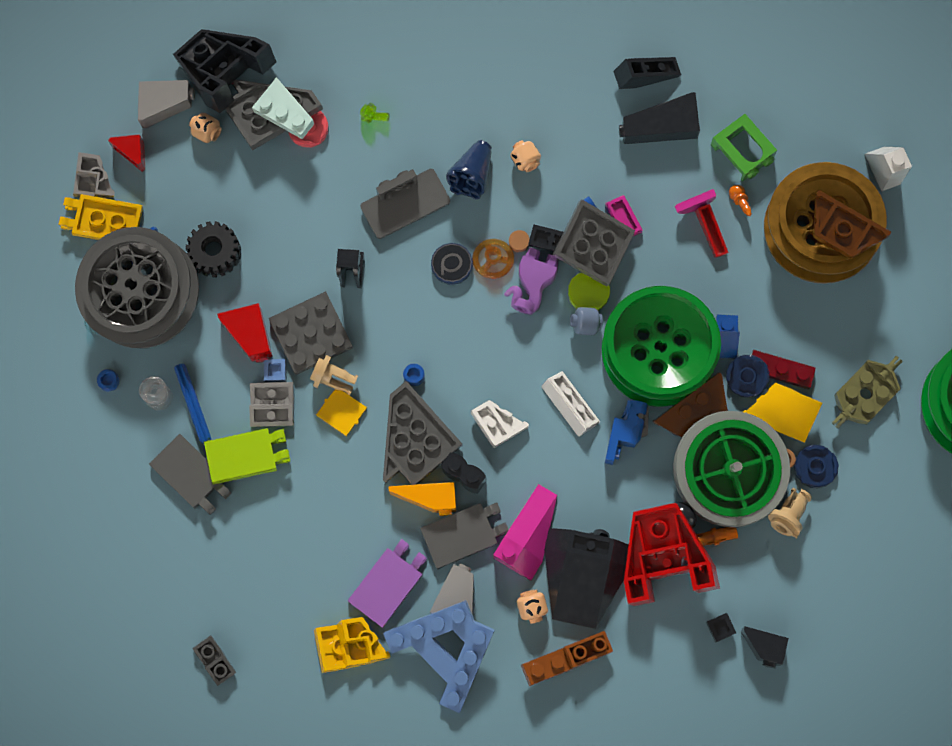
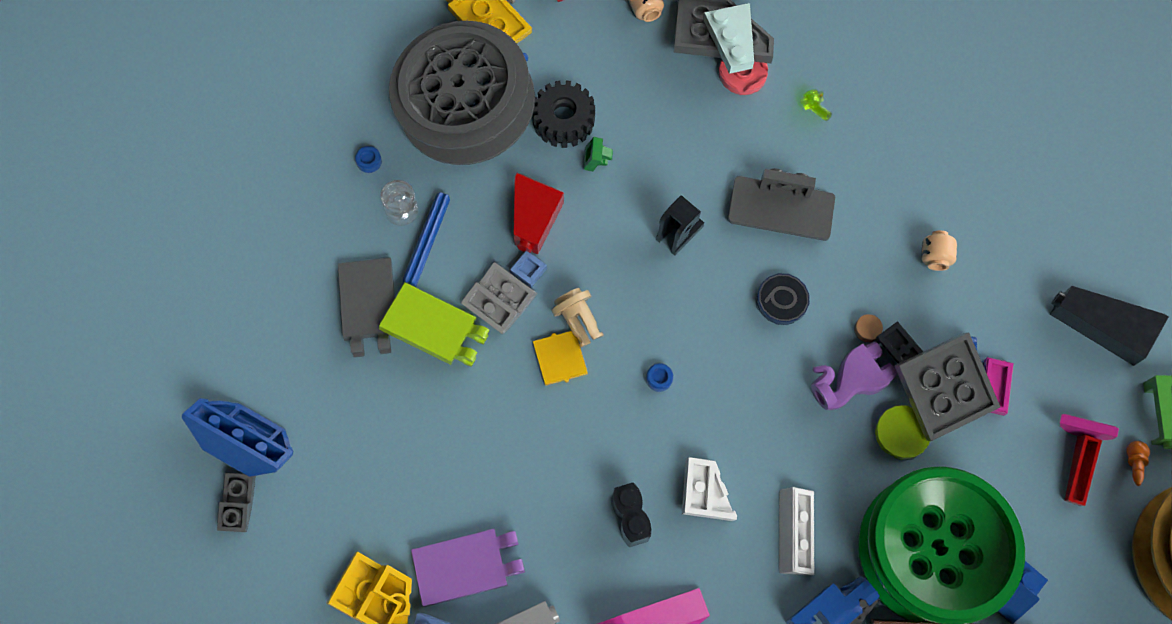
camera: 30 degrees right, 5 degrees down
dark grey plate [269,291,353,375] -> none
dark grey wing [383,381,463,485] -> none
light orange slope [389,482,456,516] -> none
dark grey tile [420,502,509,570] -> none
dark blue cone [446,140,492,200] -> none
clear orange piece [472,239,514,279] -> none
sand blue head [570,307,603,336] -> none
black slope [613,57,681,89] -> none
none -> blue wedge [182,398,294,477]
none -> green tile [583,137,613,172]

